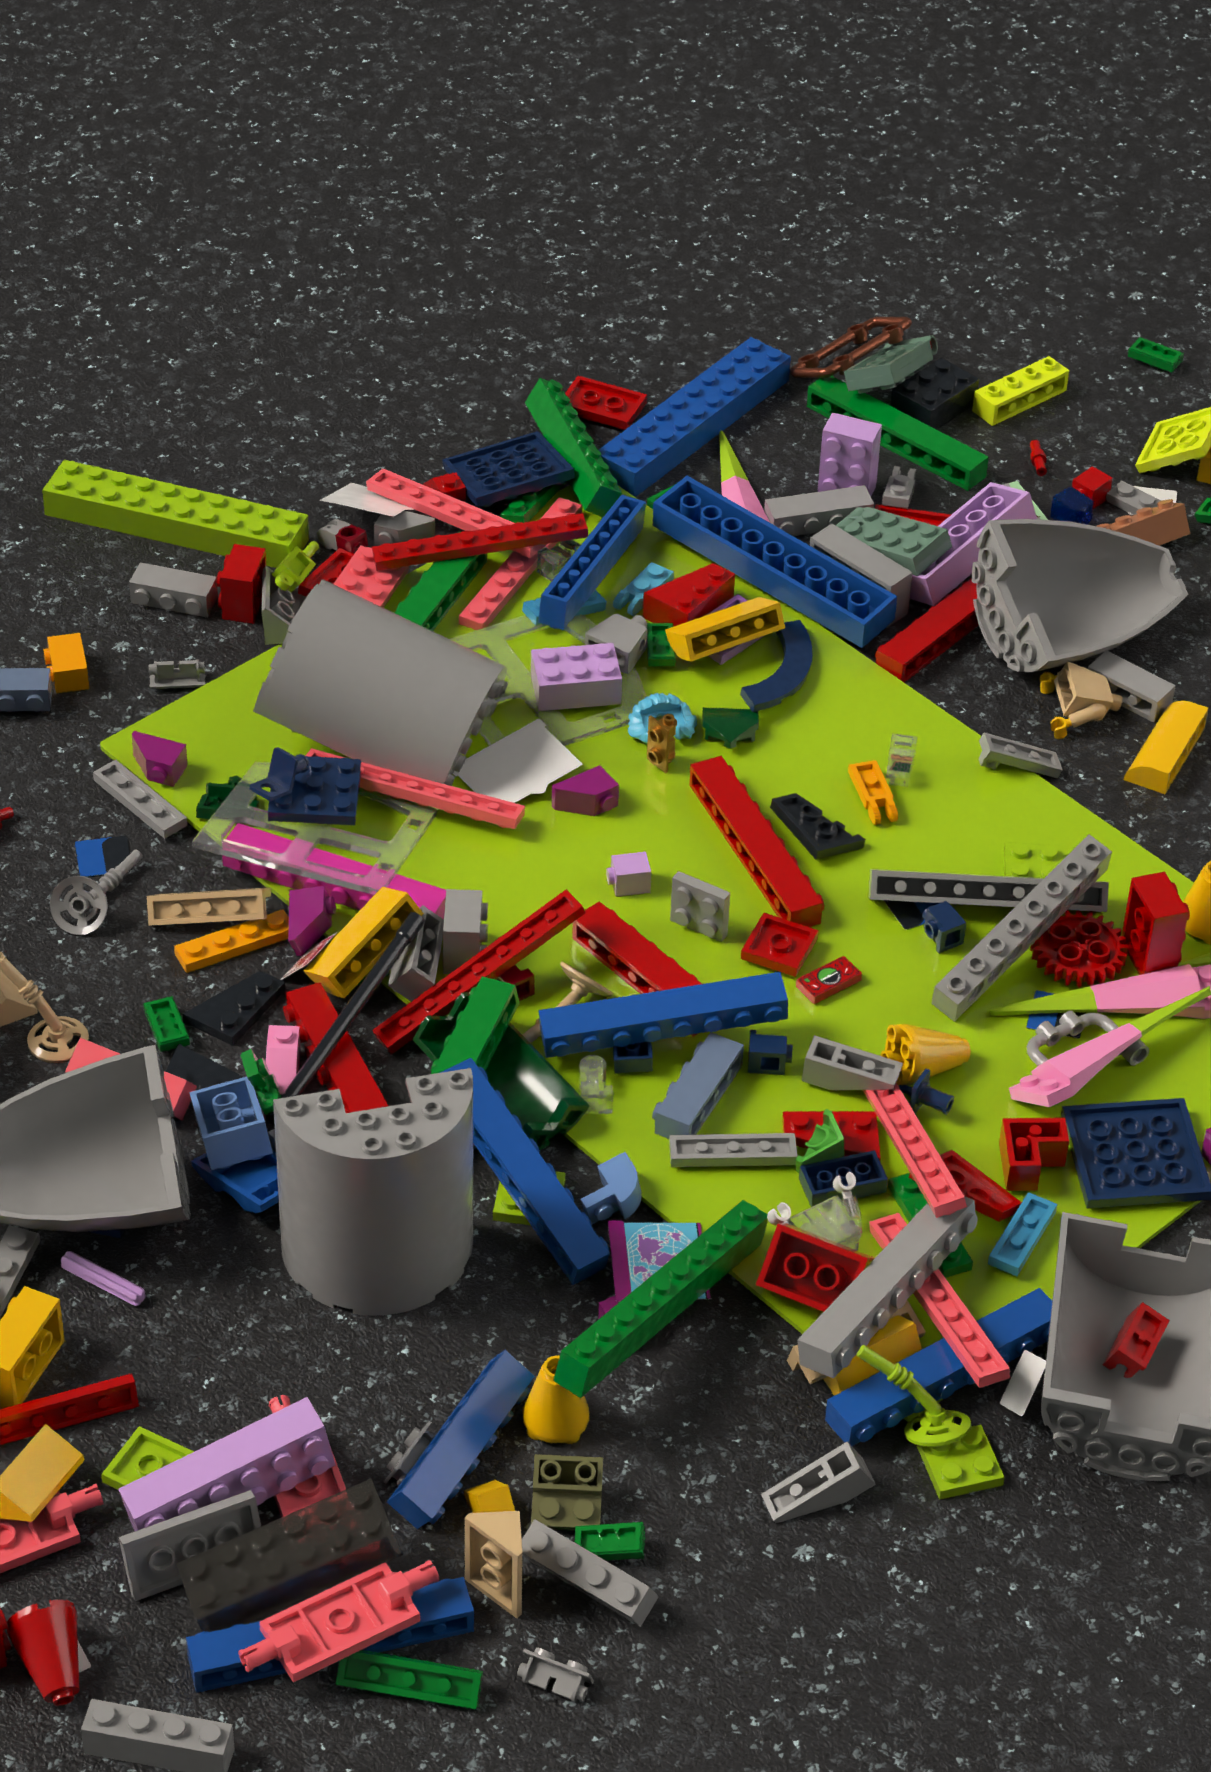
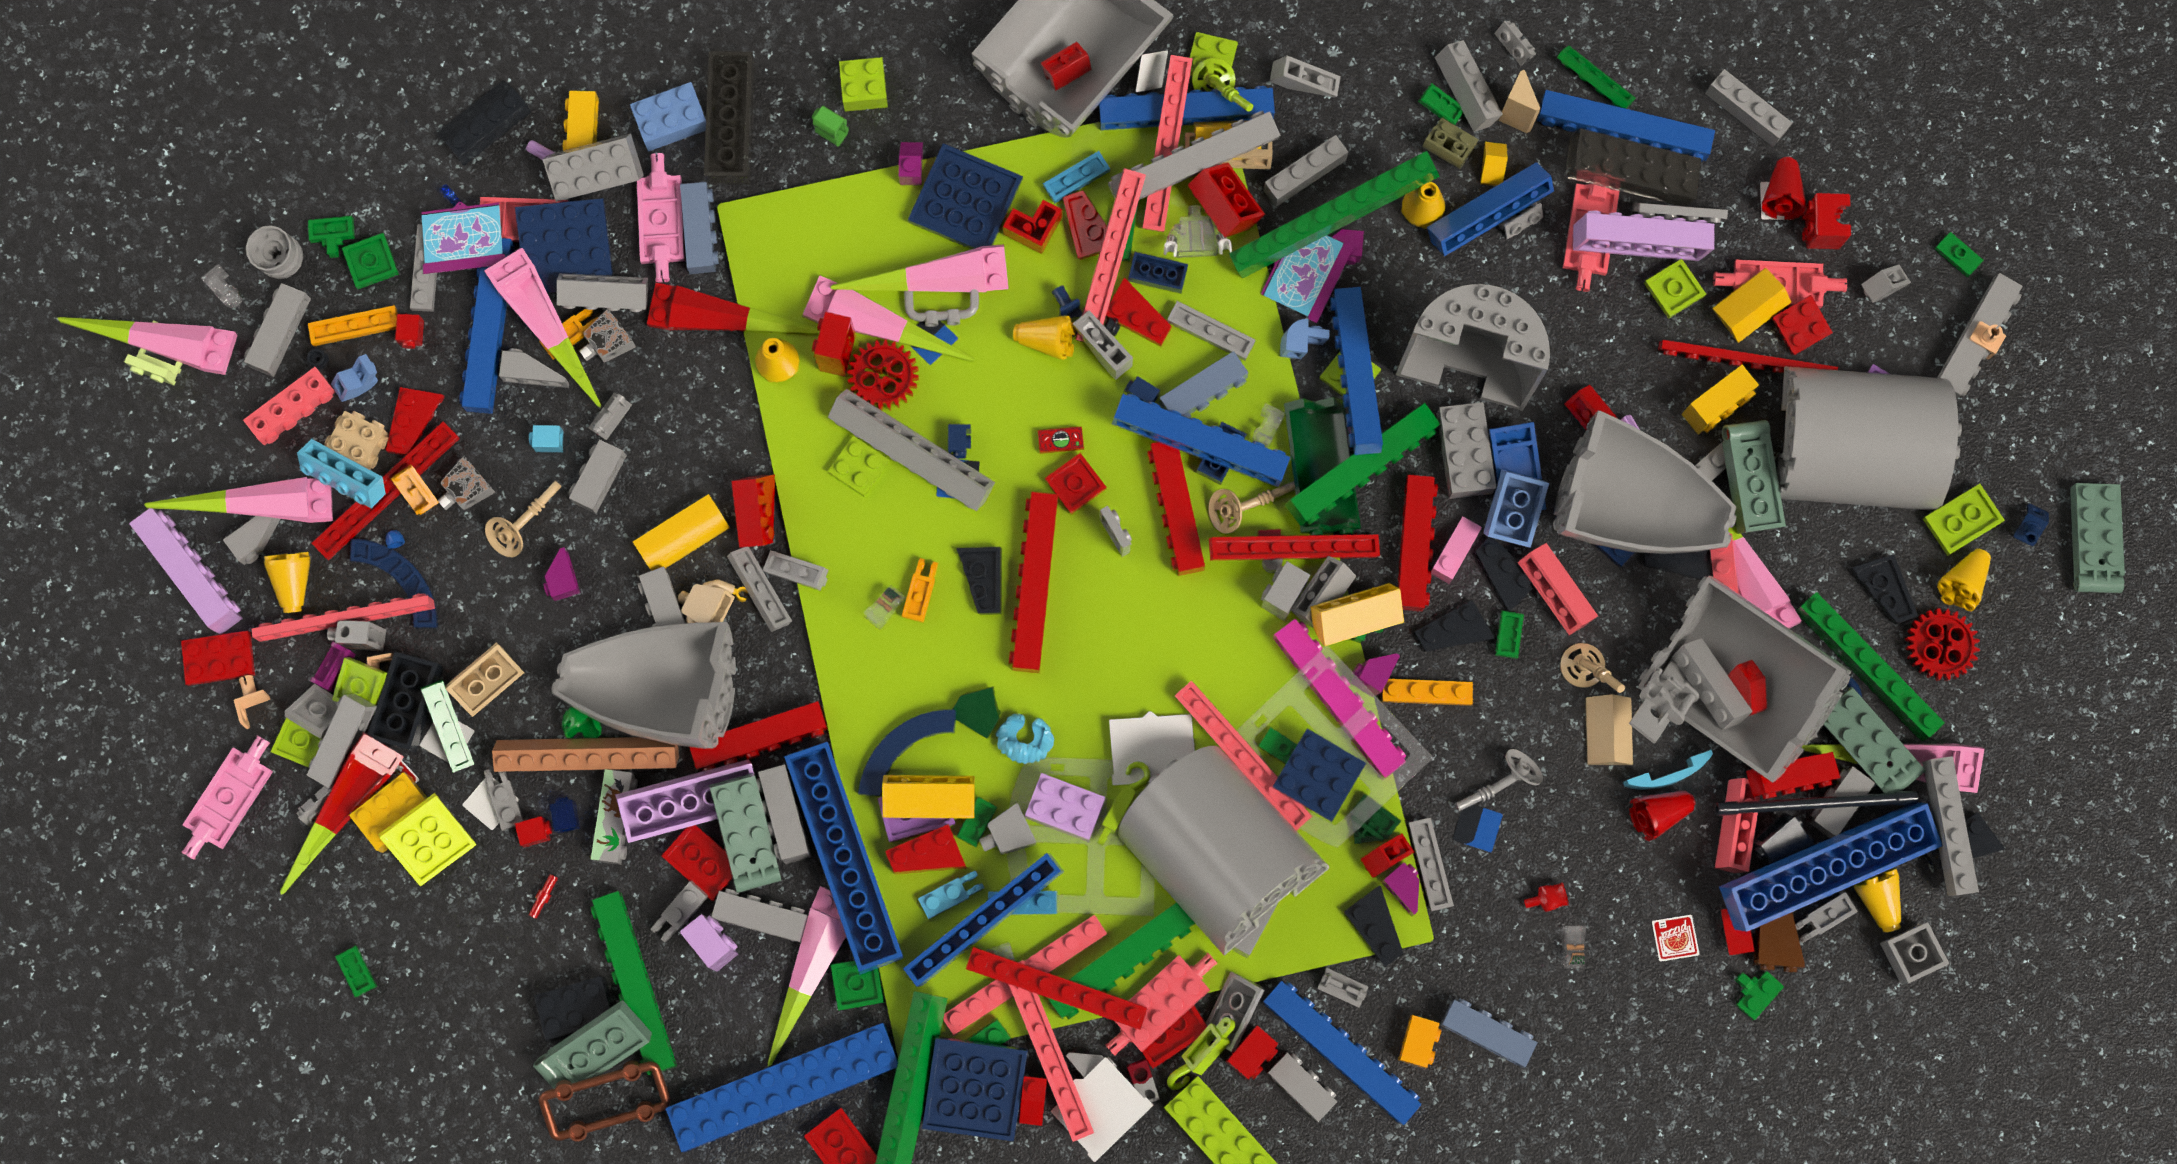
camera: 150 degrees left, 35 degrees up
tan fence [147,888,271,926] -> none
coral plate [238,1560,439,1683] -> none
green hinge [240,1049,281,1115] -> none
dark blue bracket [249,747,309,801] -> none
black piece [266,912,425,1125] -> none
sticker [281,932,337,980] -> none
magenta slope [552,765,619,816] -> none
lavender brick [606,852,651,897] -> none
pearl gold hinge [647,714,677,773] -> none
bright green slope [796,1109,844,1173] -> none
light grey brick [931,834,1112,1022] -> none
neon yellow brick [972,356,1069,426] -> none
none -> light grey plate [727,547,792,632]
none -> red wedge [732,474,775,547]
none -> lime piece [1097,761,1151,846]
none -> black plate [1104,317,1121,337]
none -> green plate [1258,727,1297,765]
none -> blue brick [1262,981,1422,1126]
none -> light grey brick [1263,135,1348,207]
none -> black wing [1343,885,1404,968]
none -> red slope [1361,833,1414,878]
none -> red panel [1565,385,1618,430]

